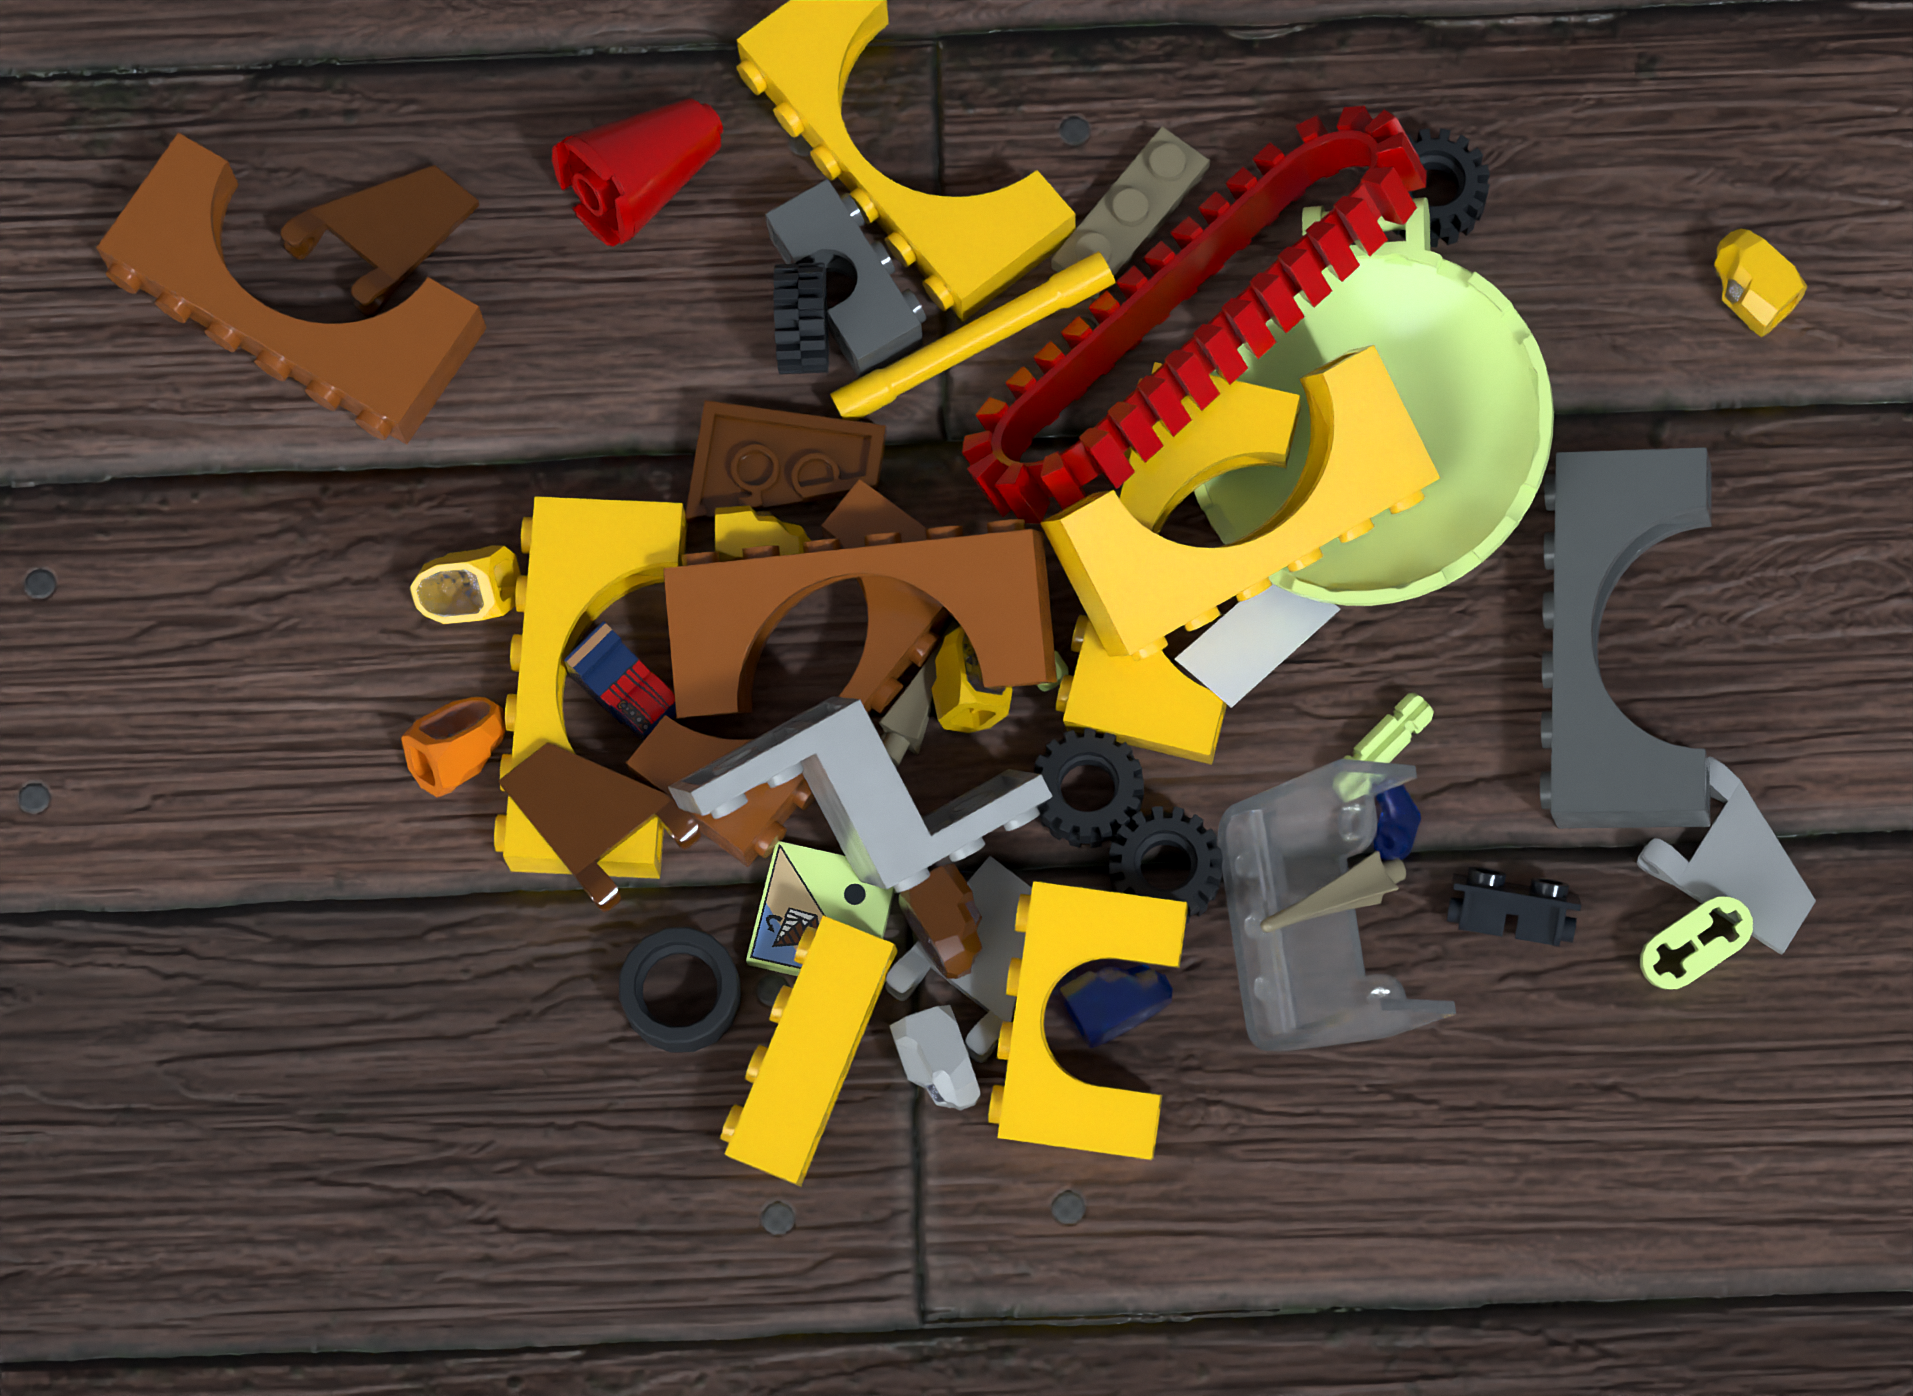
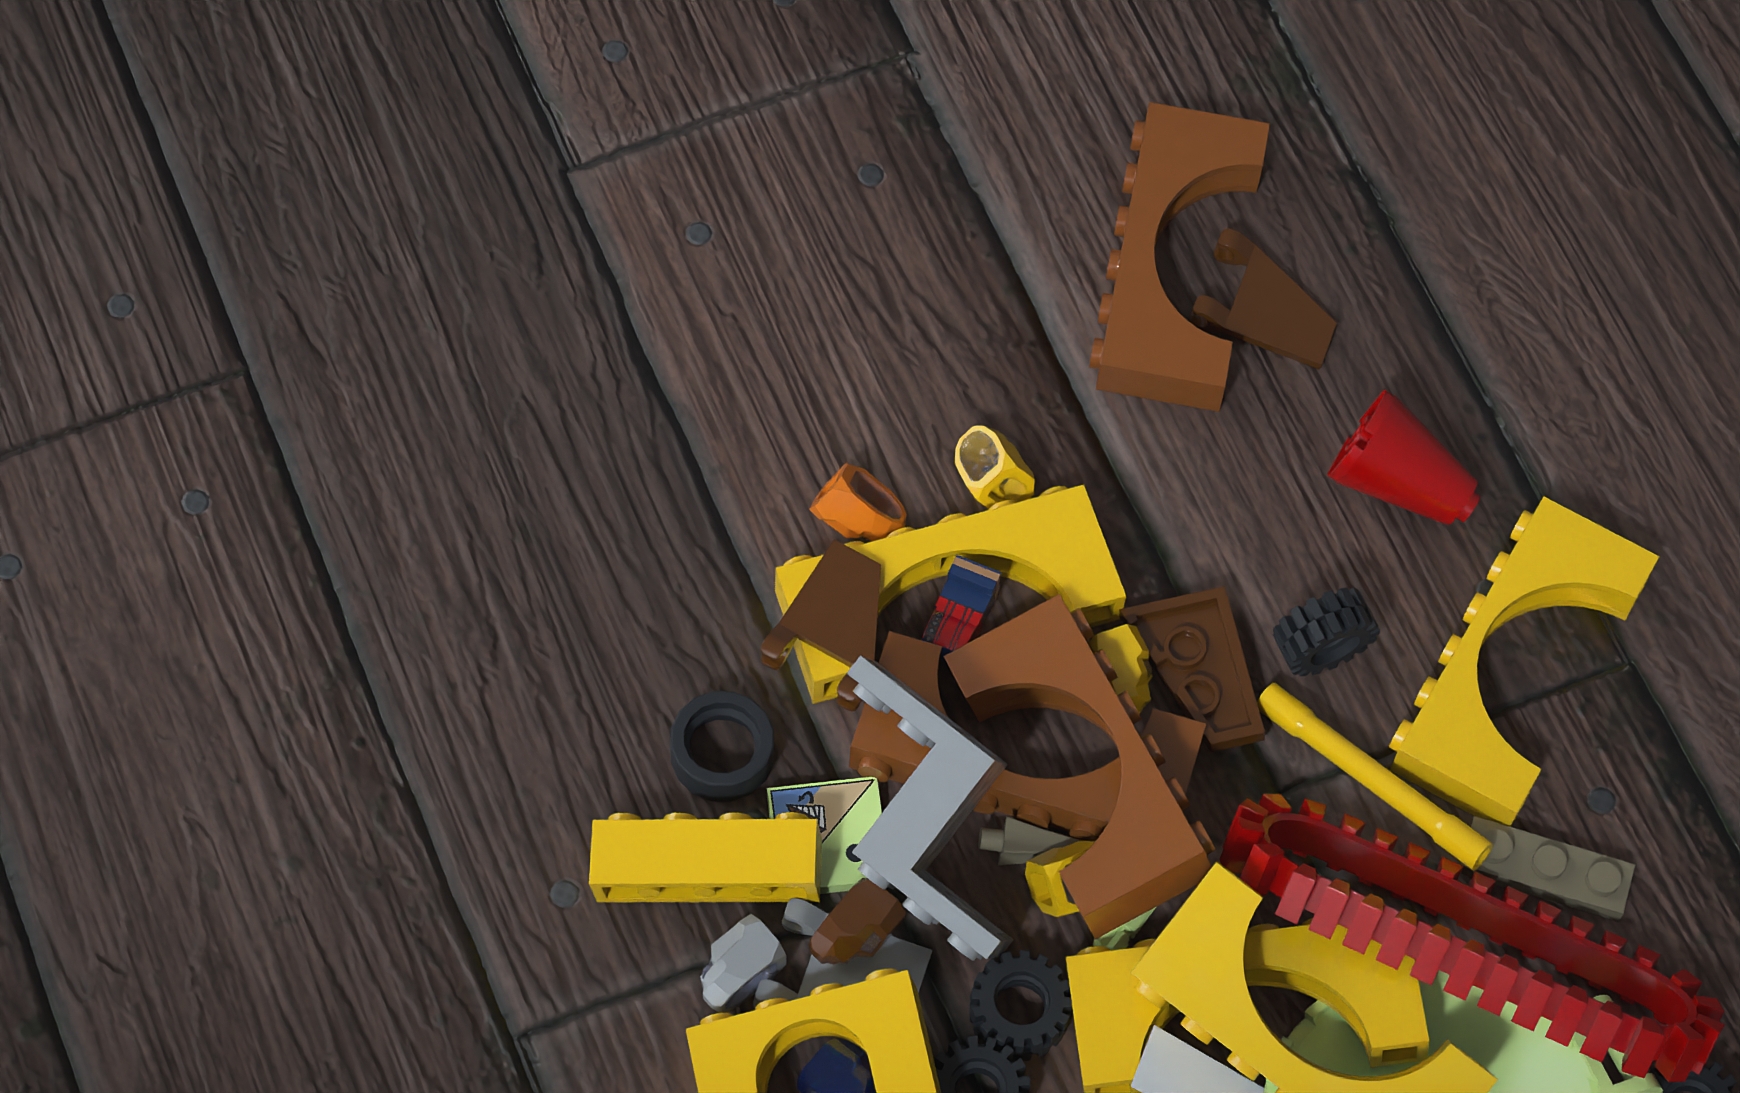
camera: 60 degrees right, 10 degrees down
dark grey arch [765,179,926,378] -> none

